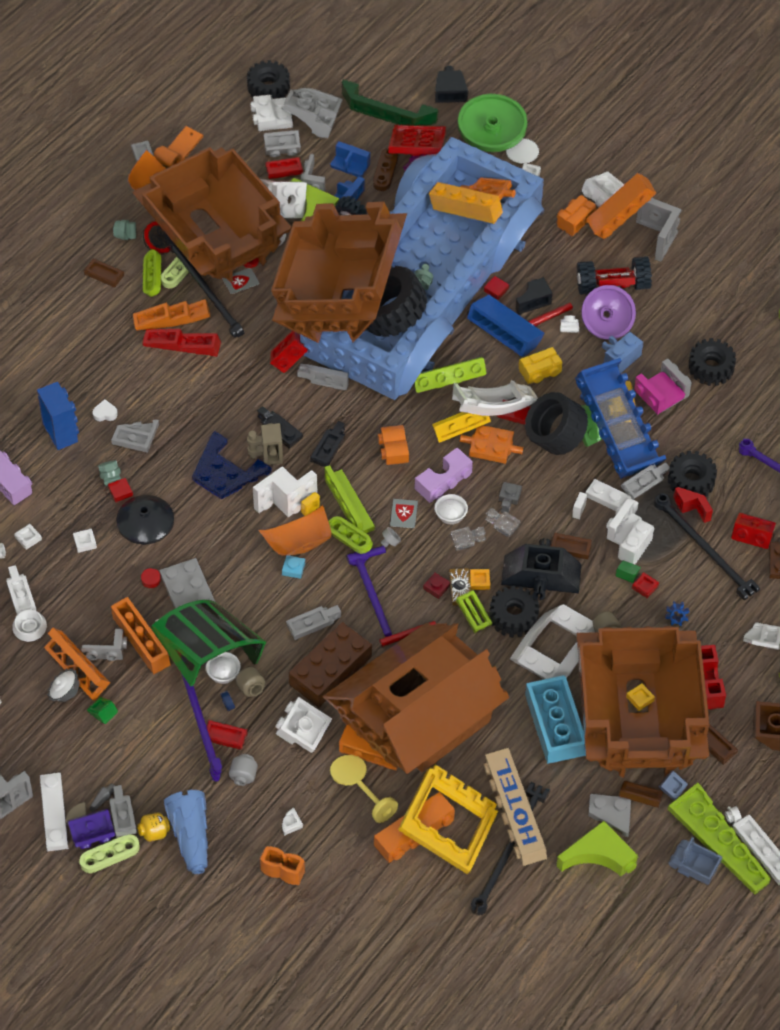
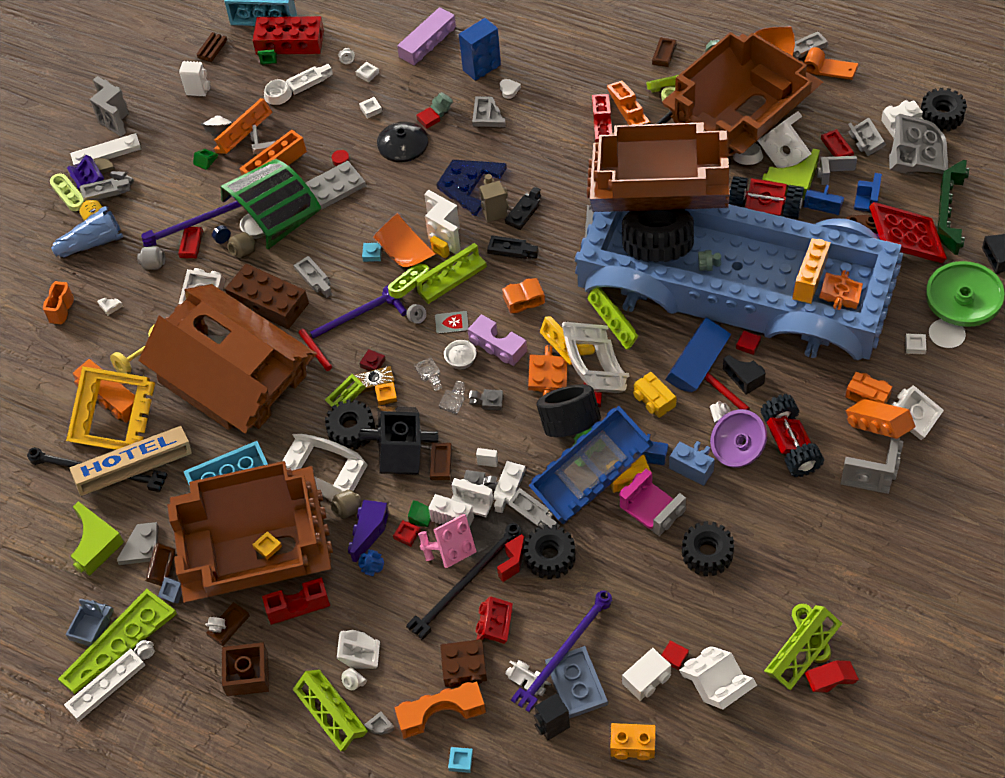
camera: 85 degrees right, 0 degrees up
none -> white plate [205,617,226,633]
none -> dark purple slope [348,500,389,562]
none -> bright pink plate [418,514,477,568]
none -> flat silver plate [464,470,498,490]

